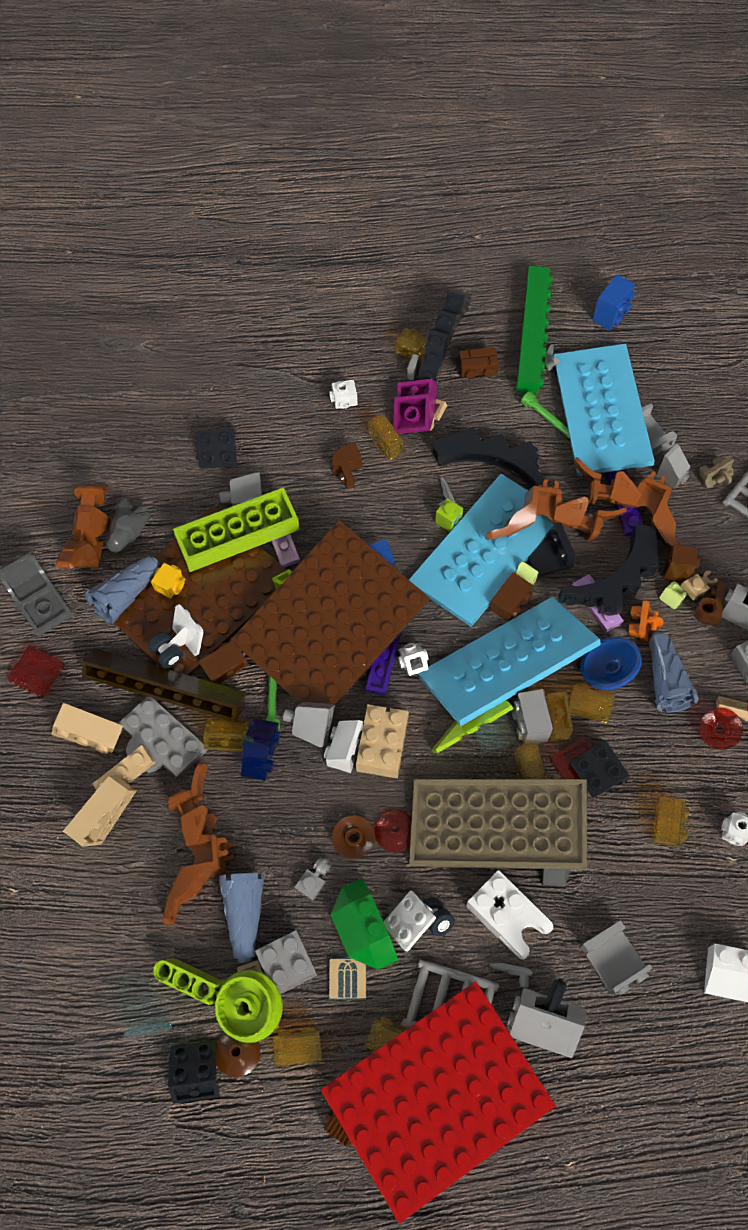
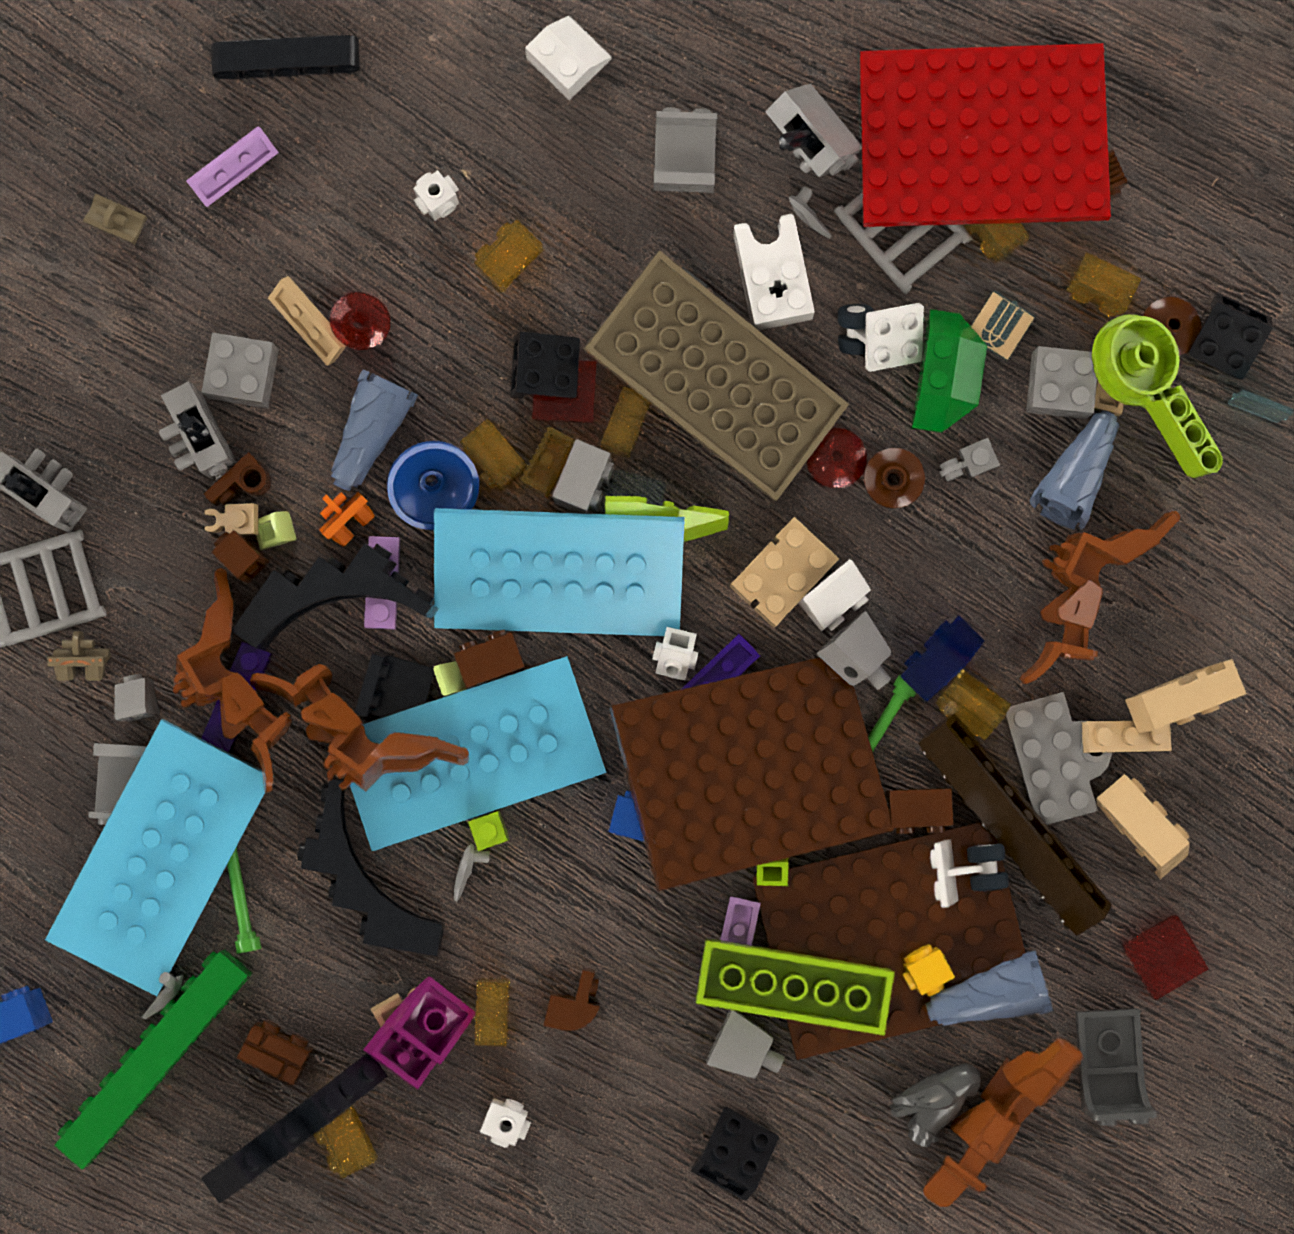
camera: 150 degrees left, 20 degrees up
light grey tile [407,354,419,381] -> none

